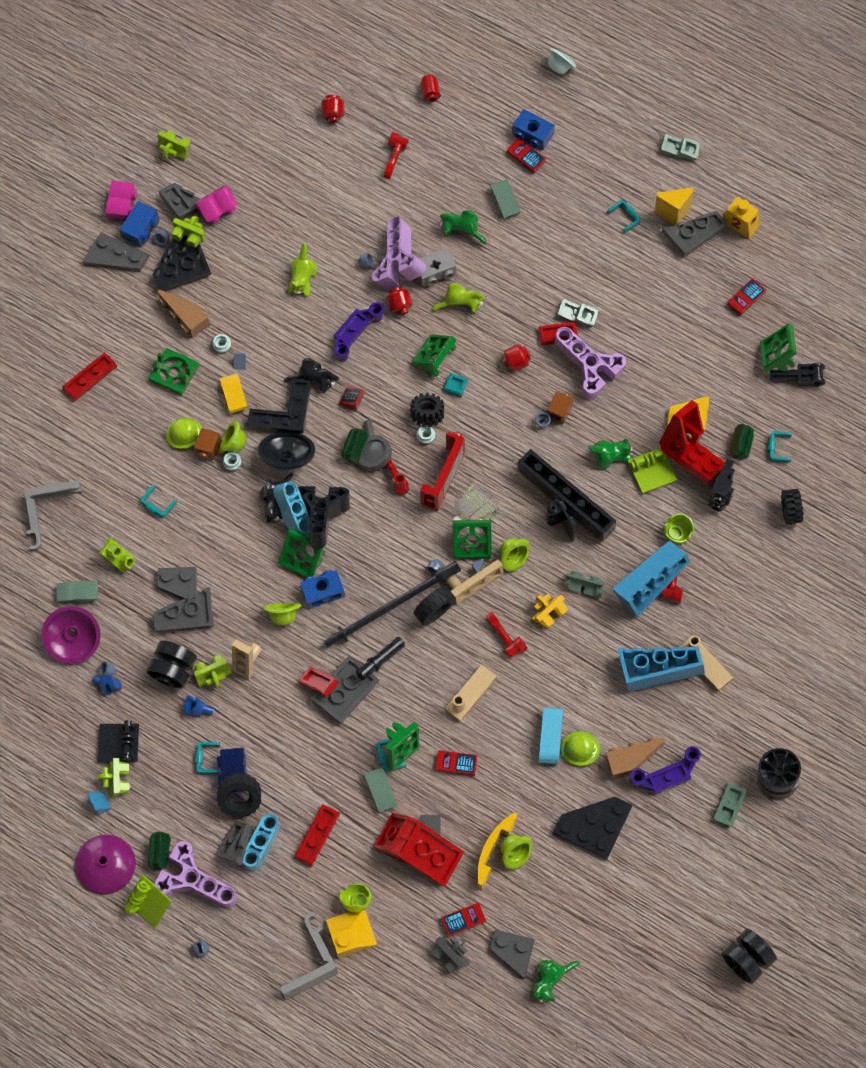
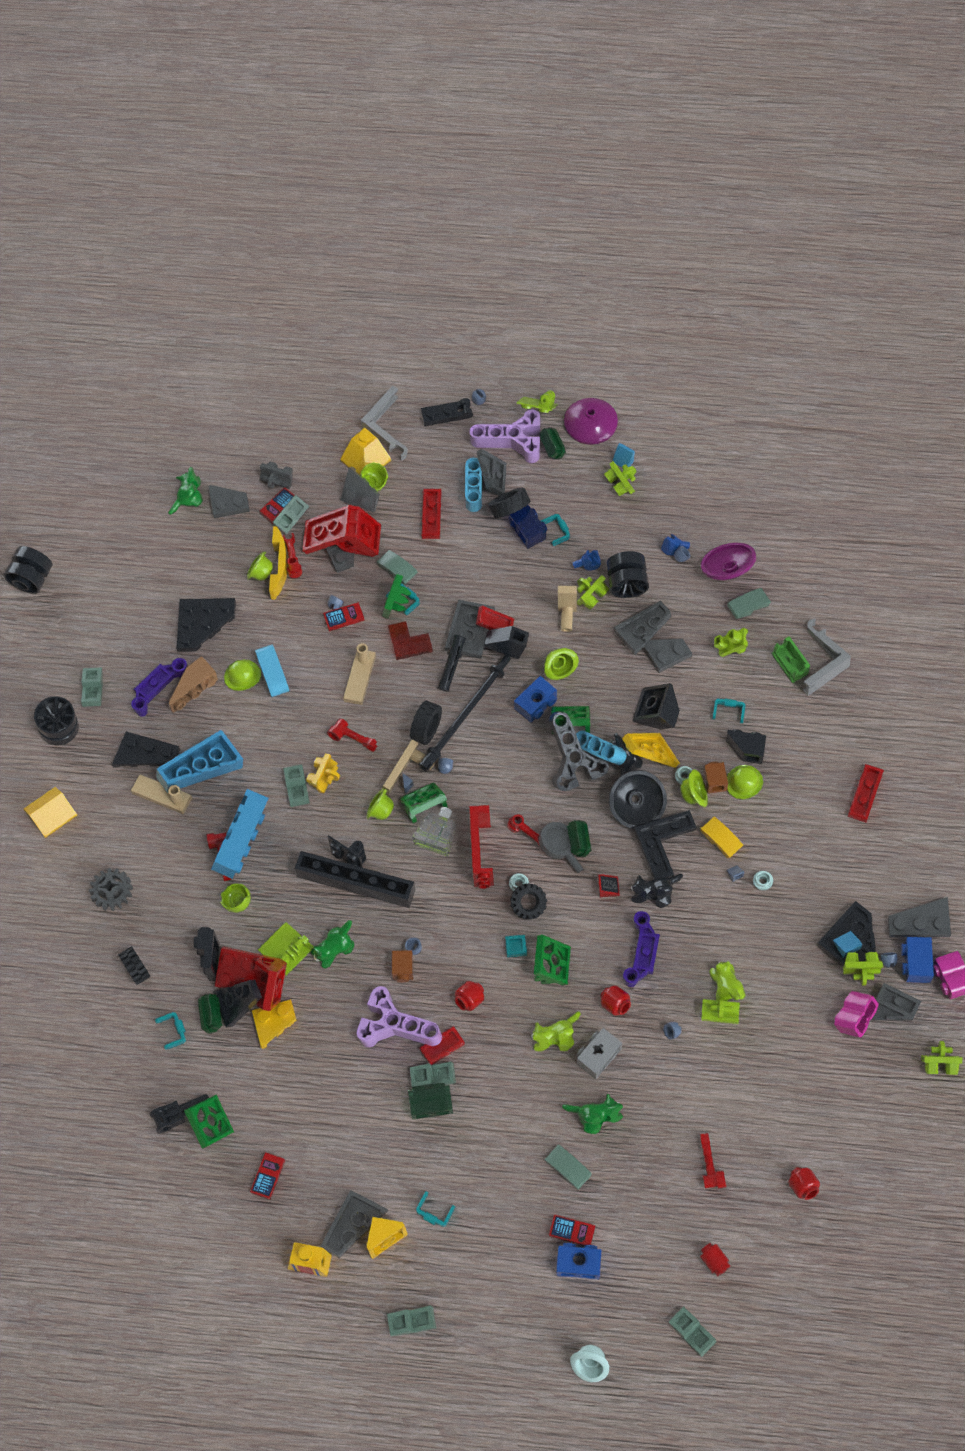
camera: 155 degrees right, 5 degrees down
black hinge [98,720,139,762] -> none
green piece [149,348,200,395] -> none
medium nougat slope [157,290,210,338] -> none
lavender beam [372,216,426,290] -> none
sand green hinge [564,571,605,597] -> none
none -> yellow slope [23,787,77,838]
none -> dark grey gear [89,868,133,911]
none -> black wing [112,731,180,768]
none -> black wing [213,980,262,1028]
none -> sand green slope [273,495,309,534]
none -> red brick [283,533,302,578]
none -> sand green slope [283,764,310,807]
none -> sand blue hinge [328,595,344,610]
none -> dark grey wing [340,466,380,512]
none -> clear red tile [388,621,433,660]
none -> clear green brick [408,1083,453,1120]
none -> black plate [421,398,473,427]
none -> black slope [484,626,529,659]
none -> yellow wing [622,733,680,768]
none -> black slope [632,683,680,730]
none -> sand green slope [669,1306,717,1357]
none -> lime hips [701,999,740,1024]
none -> black slope [726,729,766,764]
none -> bright green hinge [772,636,810,683]
none -> dark azure slope [833,931,862,958]

